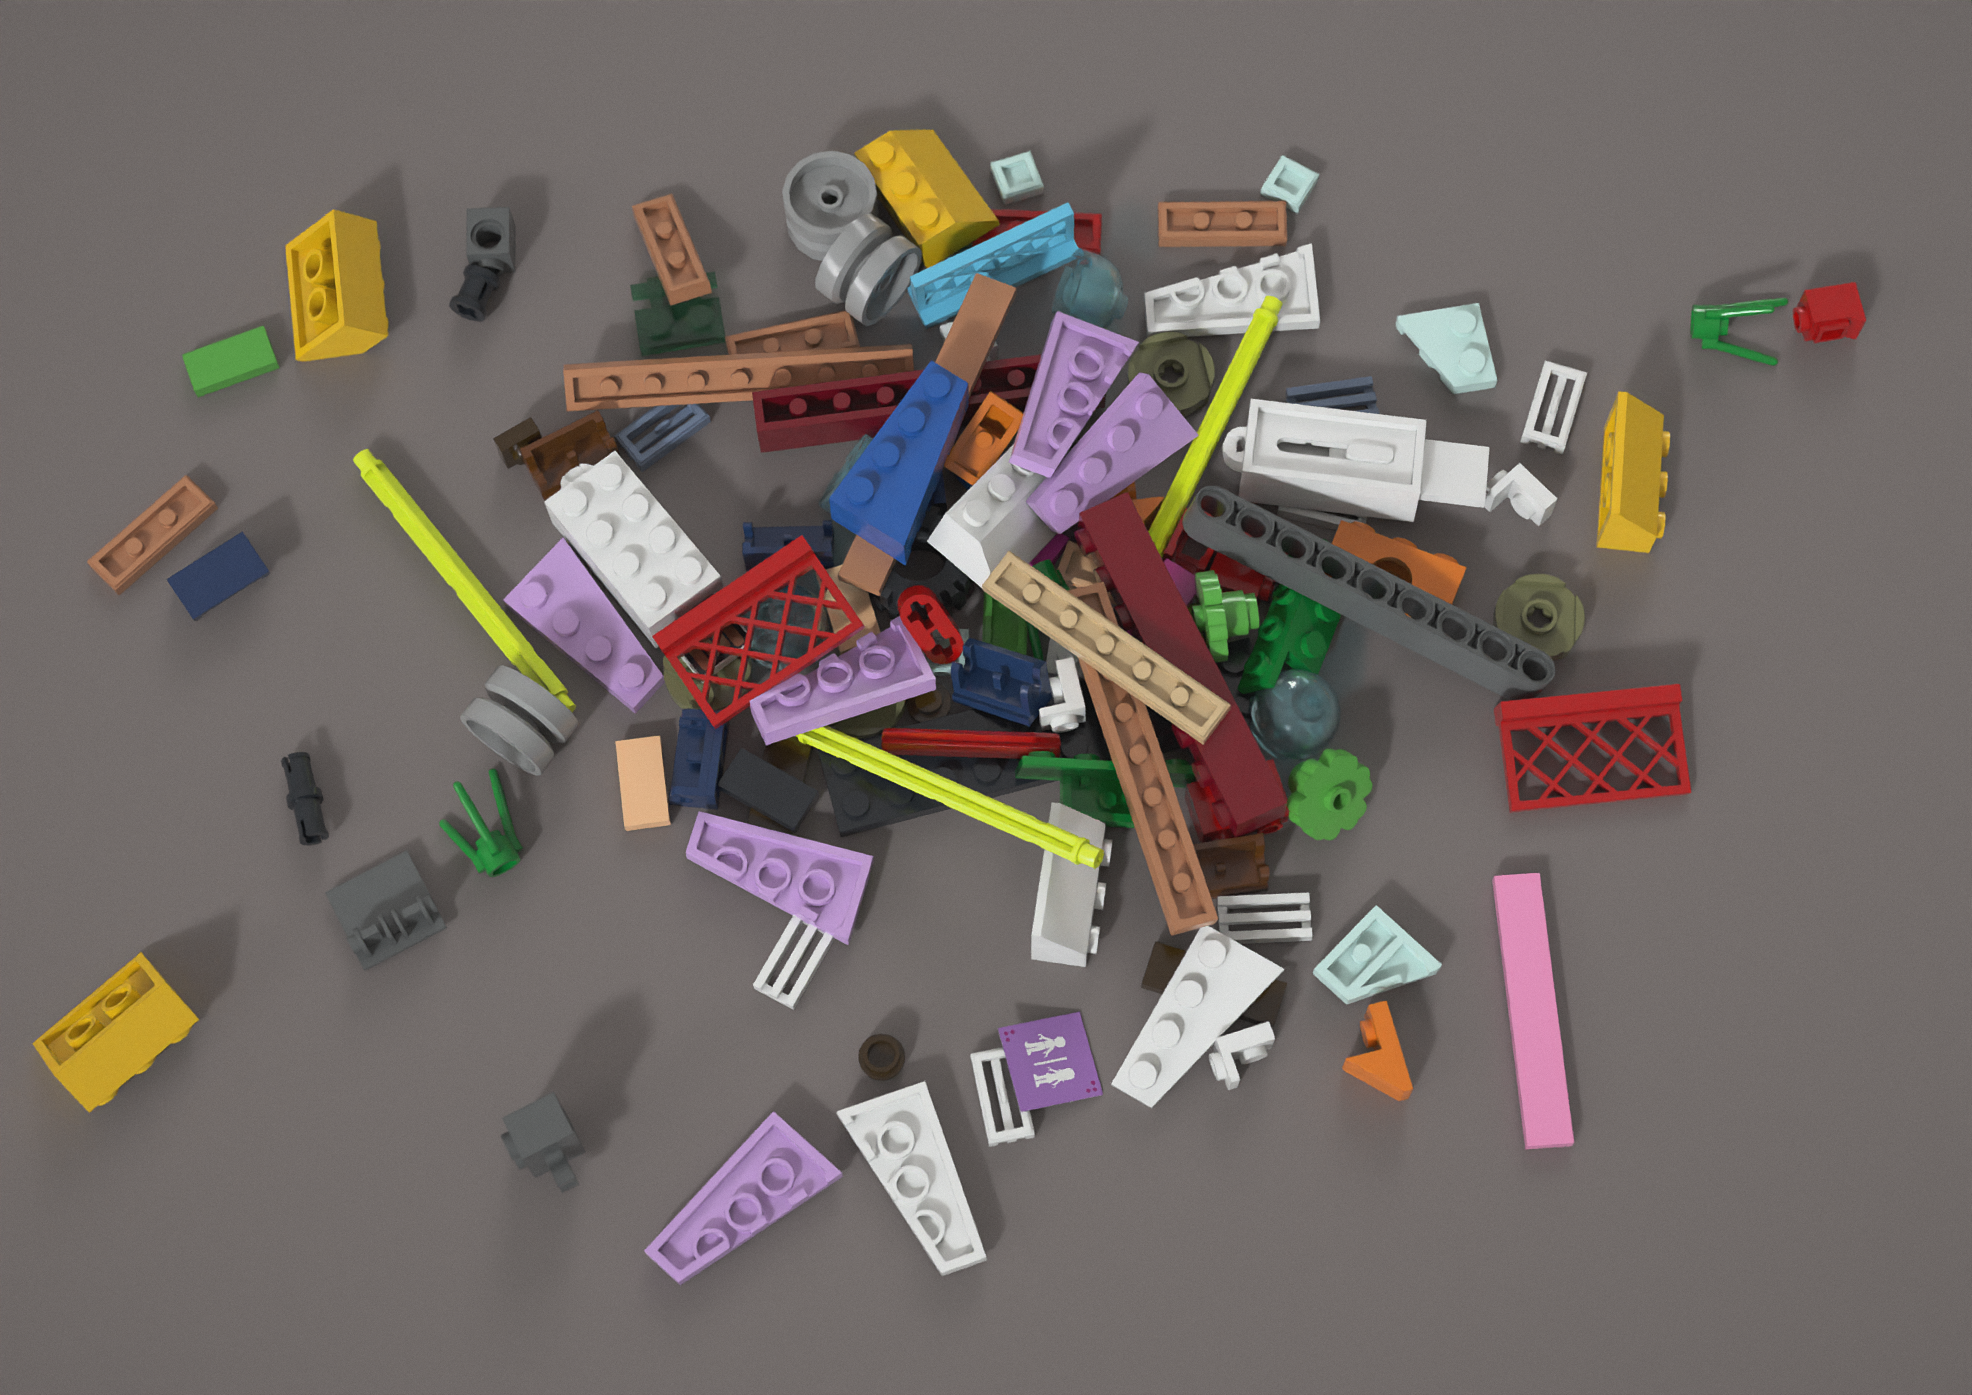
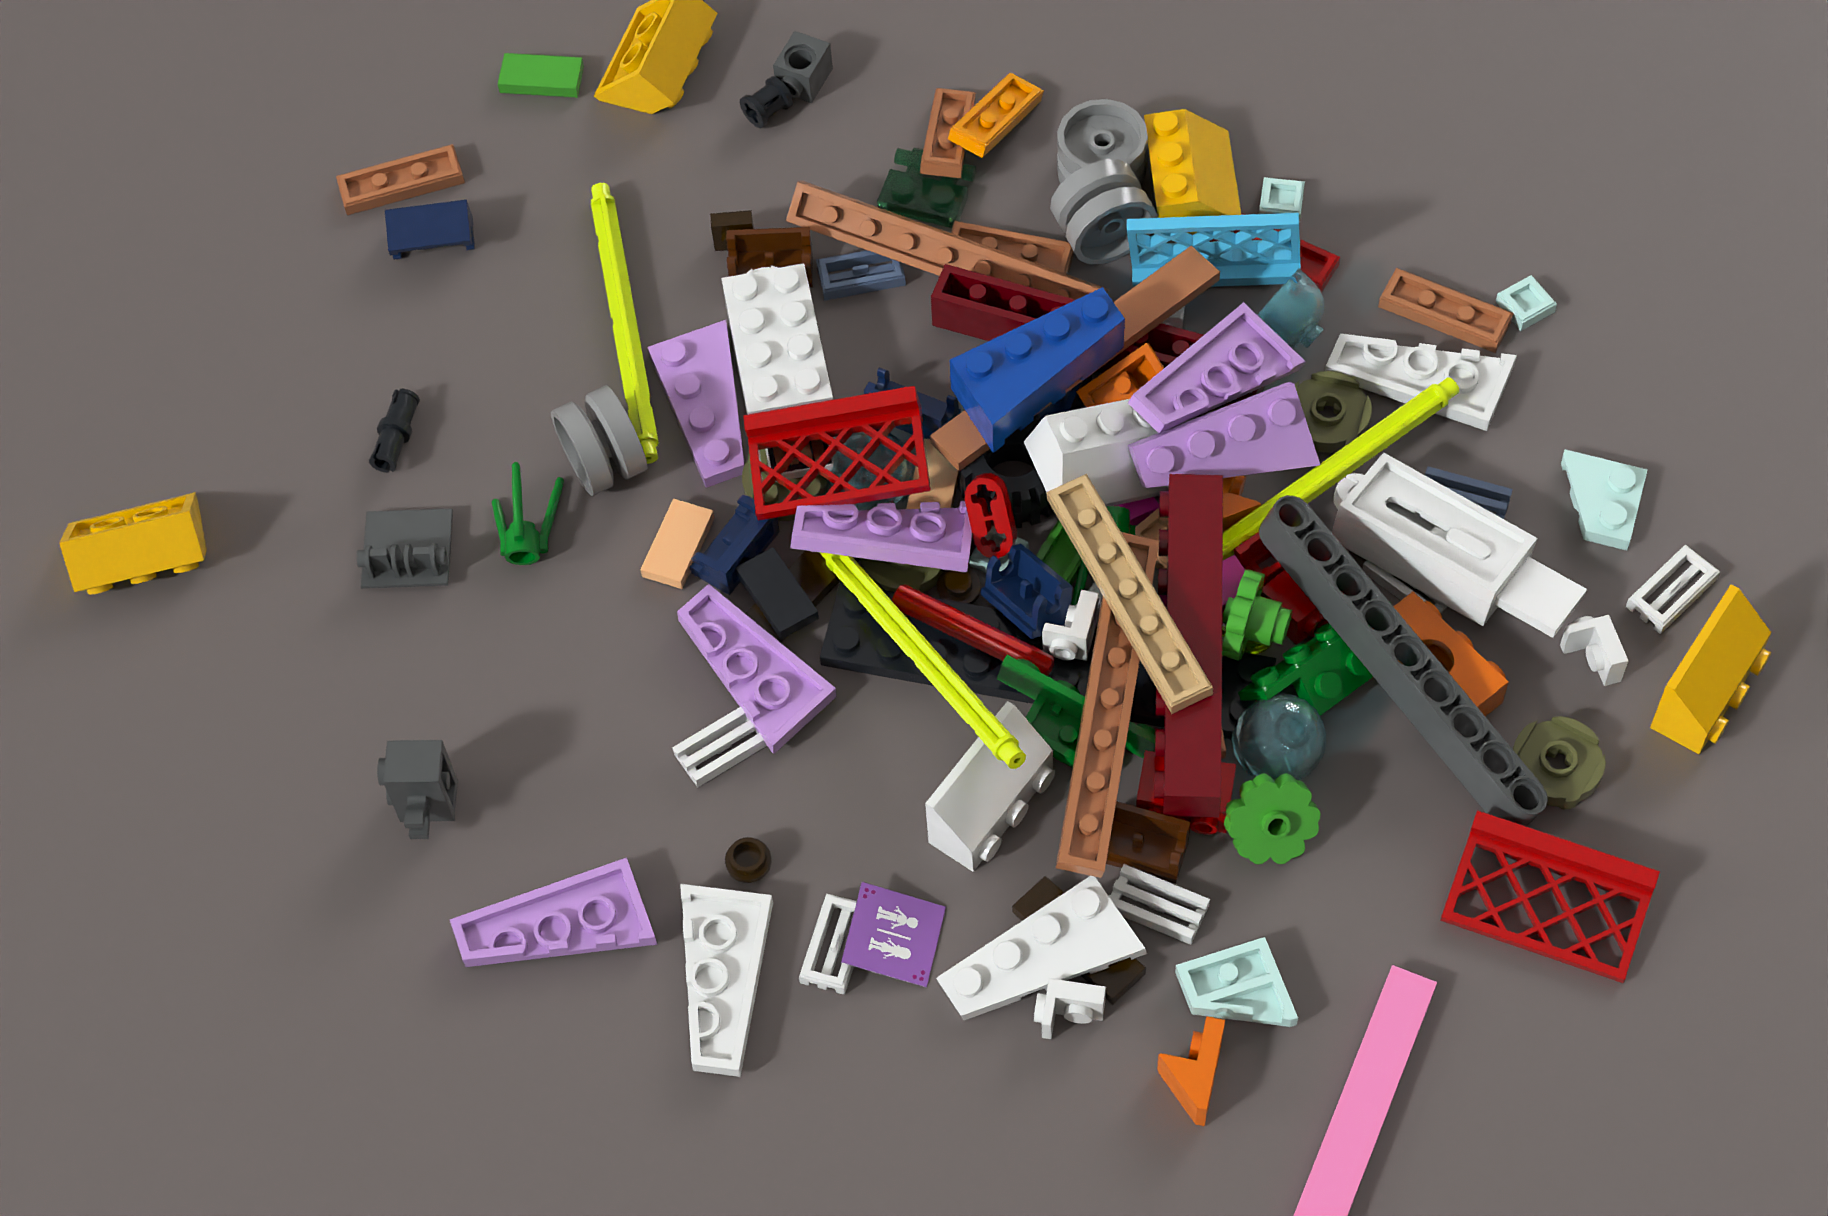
camera: 30 degrees right, 10 degrees down
none -> light orange tile [948,73,1044,158]

